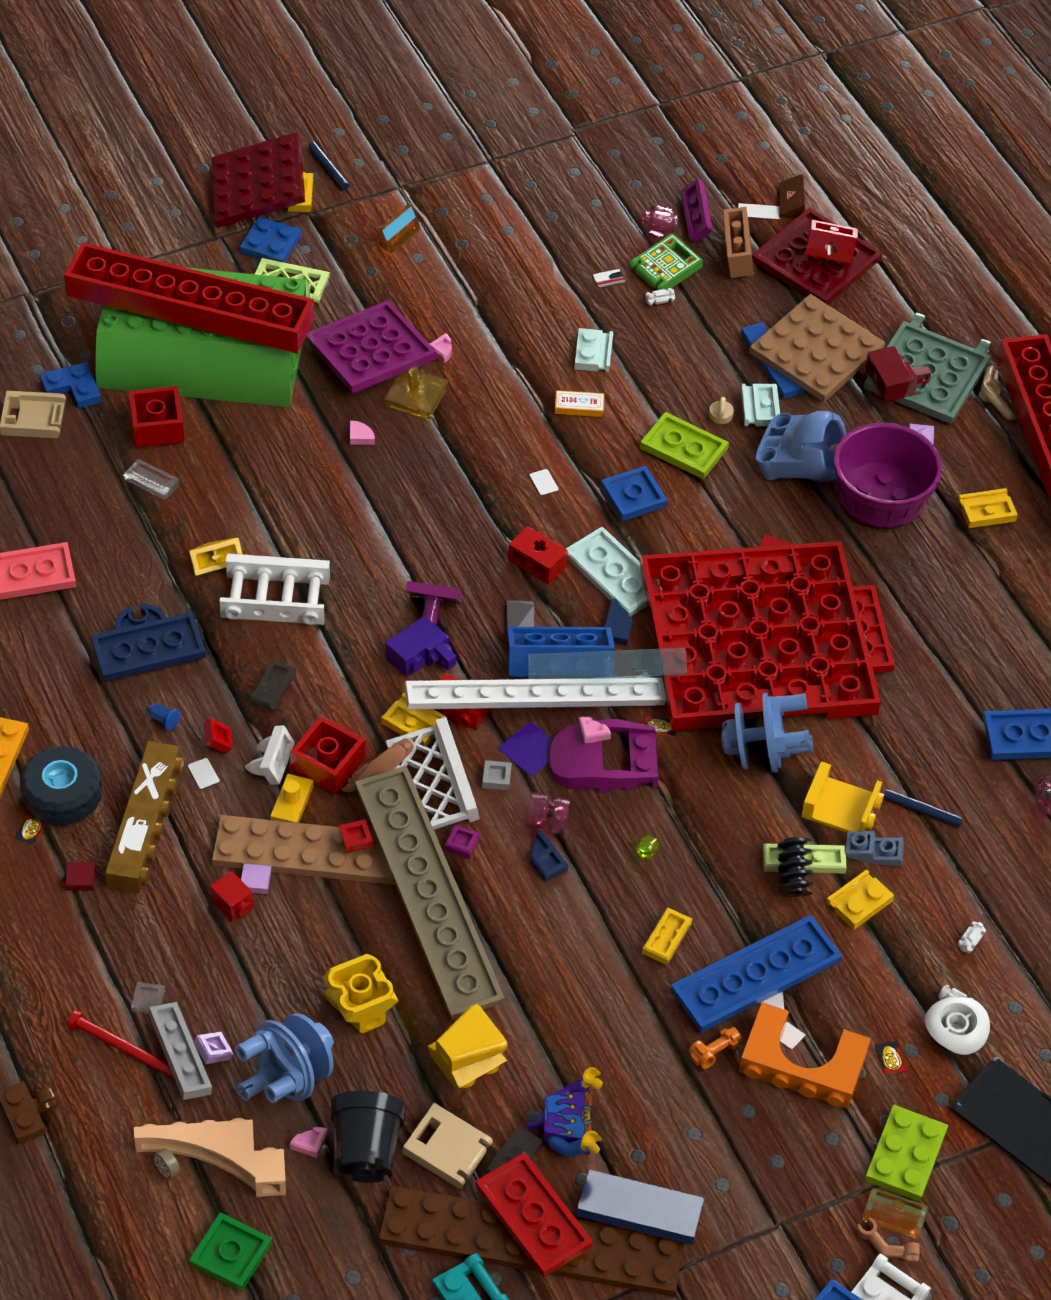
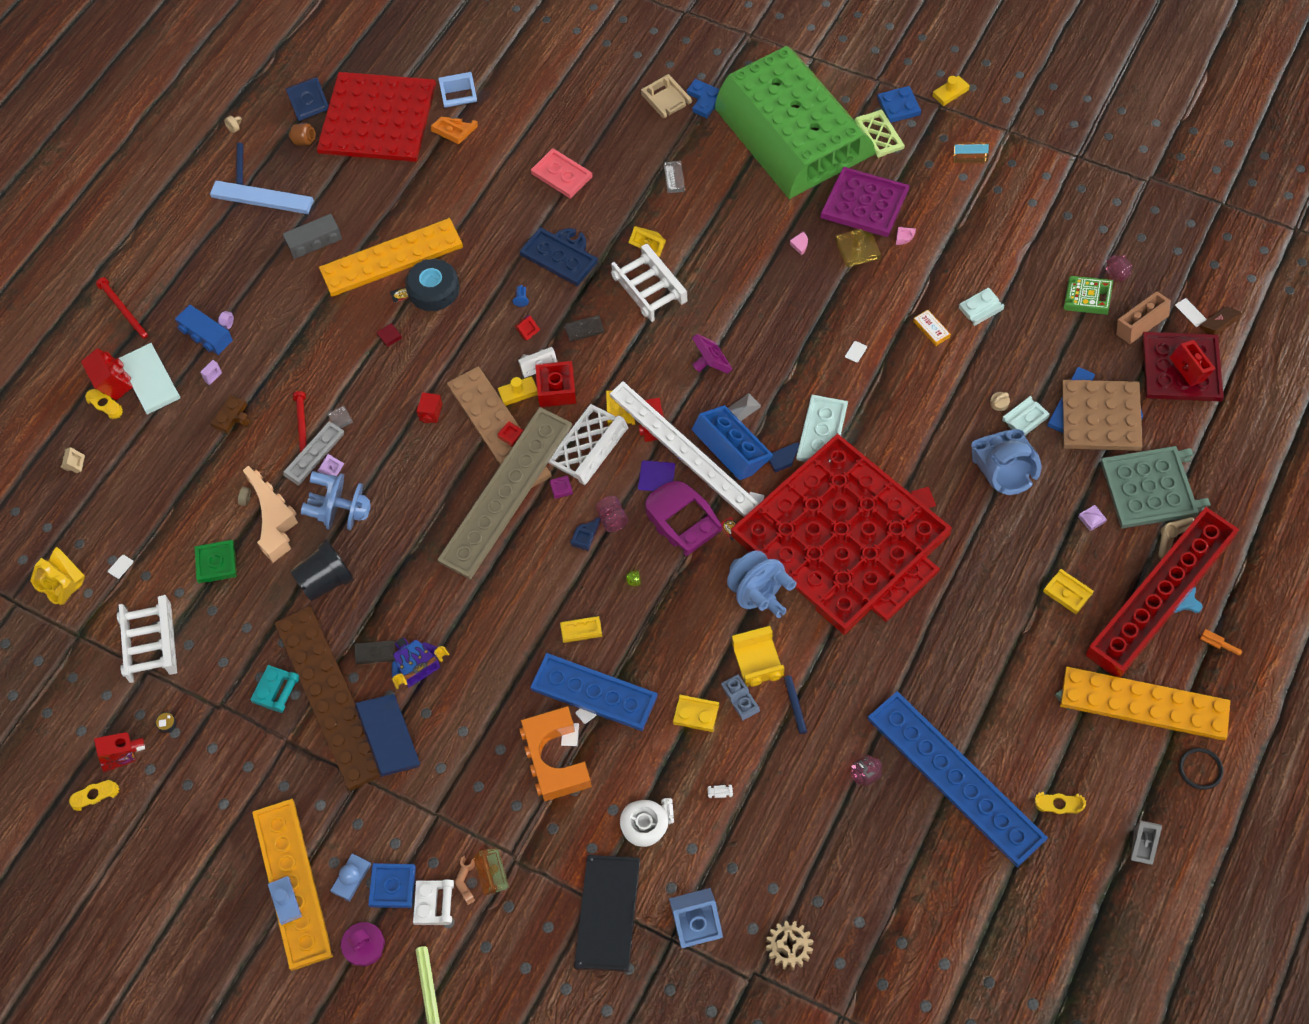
camera: 60 degrees right, 10 degrees up
red brick [64,242,314,354] -> none
pearl gold brick [105,741,184,894] -> none
red brick [129,386,185,447] -> none
white sticker [188,758,220,789] -> none
dark red plate [212,132,305,227] -> none
lavender tile [241,864,272,894] -> none
bright pink tile [290,1127,328,1158] -> none
dark blue bar [308,142,350,190] -> none
yellow piece [323,954,398,1033] -> none
nougat animal [341,738,414,792] -> none
dark purple hinge [385,615,456,677] -> none
tan container [402,1103,493,1189] -> none
yellow piece [428,1003,507,1088] -> none
red plate [475,1152,593,1278] -> none
light grey tile [482,760,512,791] -> none
red brick [508,526,568,585] -> none
clear light blue tile [527,648,687,679] -> none
bright pink tile [579,717,611,744] -> none
sticker [593,269,625,287] -> none
blue plate [601,466,668,521] -> none
lime plate [640,412,729,479] -> none
white piece [646,288,675,306] -> none
magenta plate [681,178,713,243] -> none
orange bar [688,1027,742,1069] -> none
yellowish green tile [763,844,847,874] -> none
black piece [777,837,814,897] -> none
magenta piece [834,423,942,528] -> none
dark red hinge [865,346,931,403] -> none
lime plate [865,1104,948,1202] -> none
sticker [876,1041,907,1074] -> none

